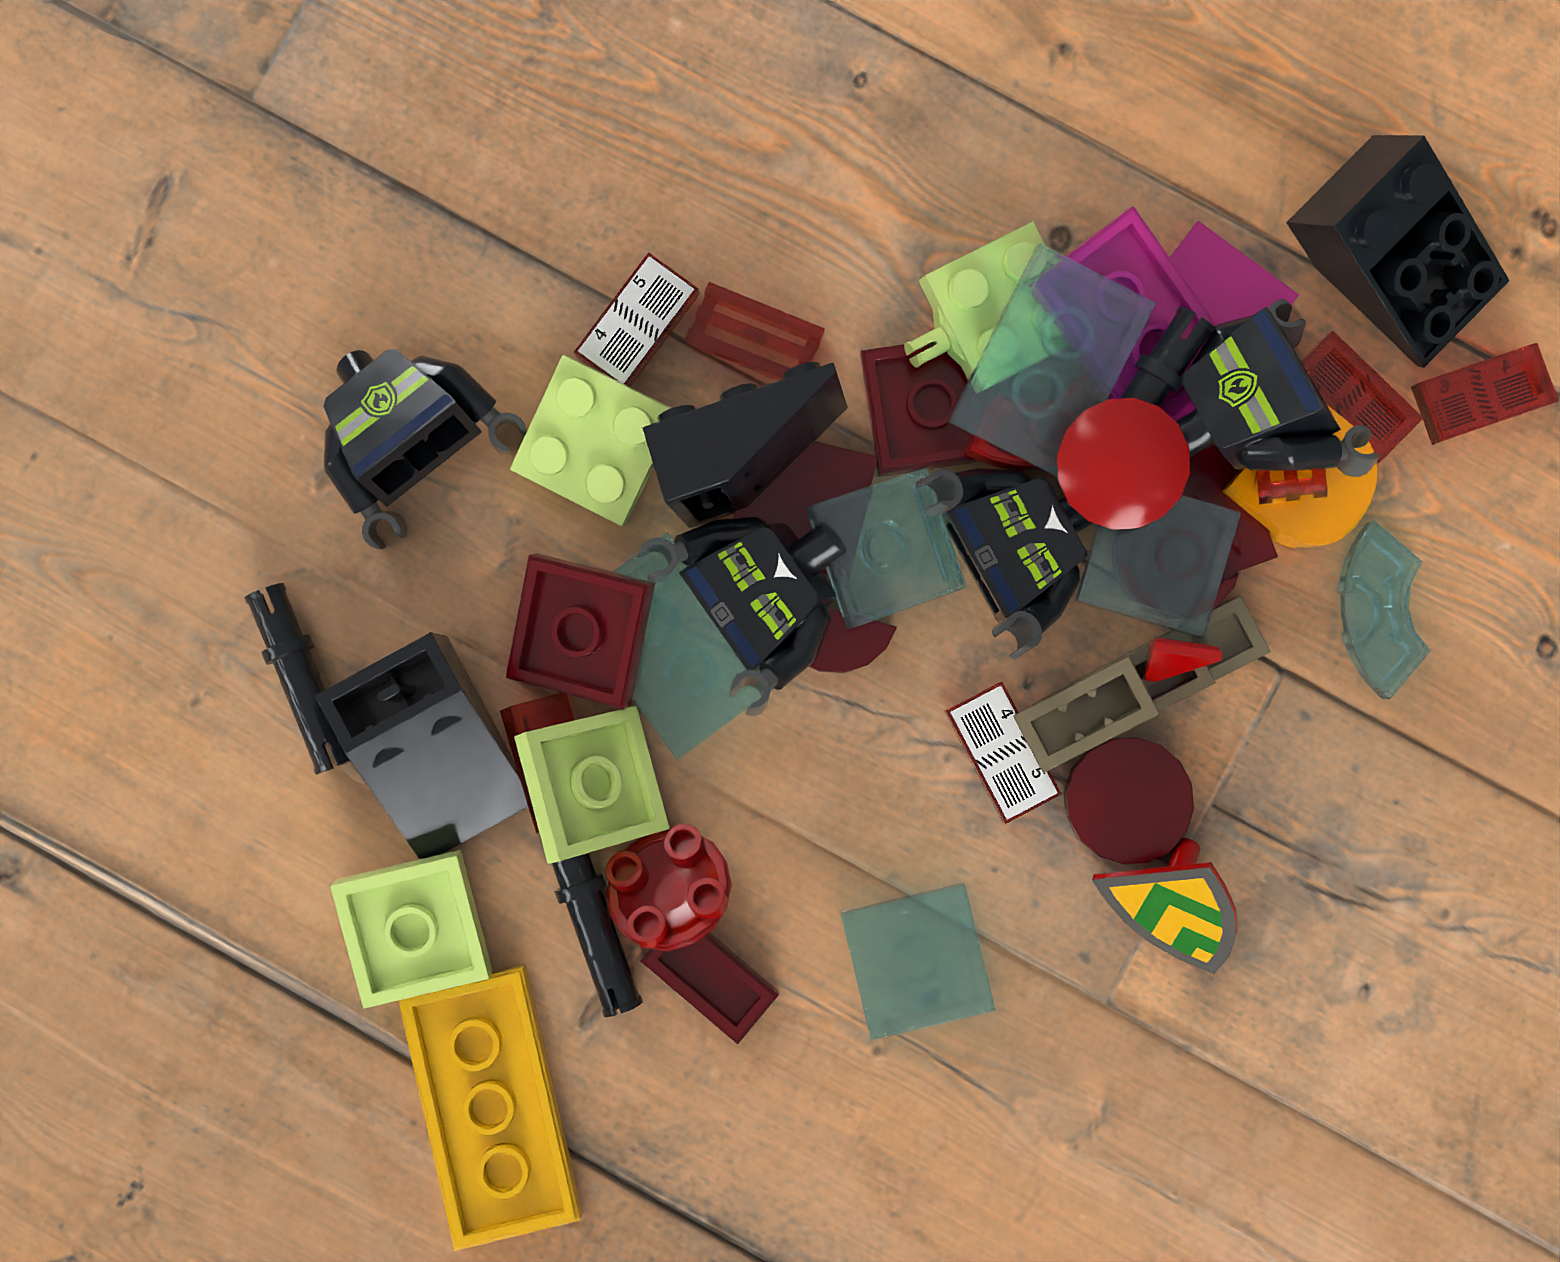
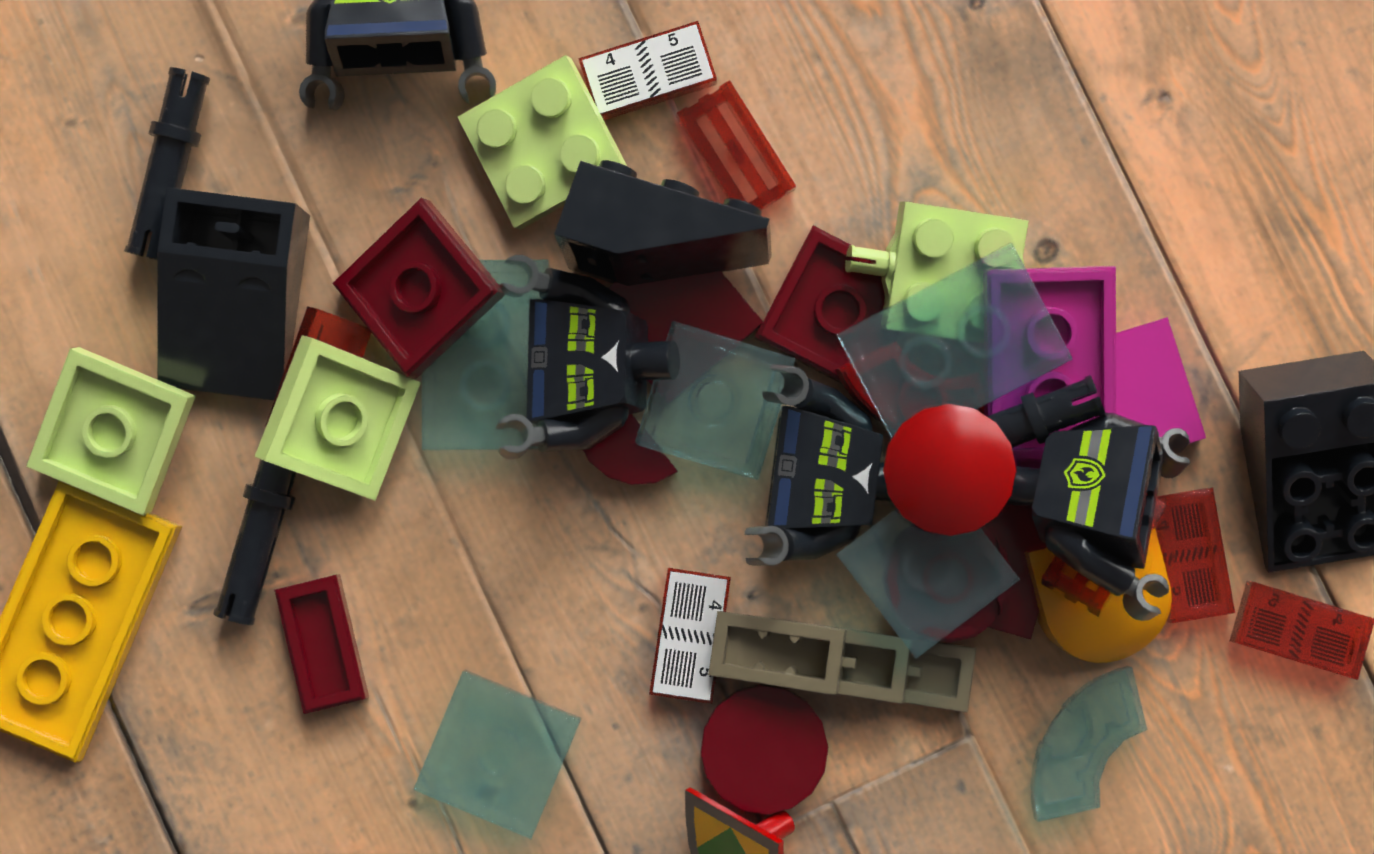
camera: 35 degrees right, 0 degrees up
red dish [605,824,732,951] -> none
red slope [1143,637,1222,682] -> none

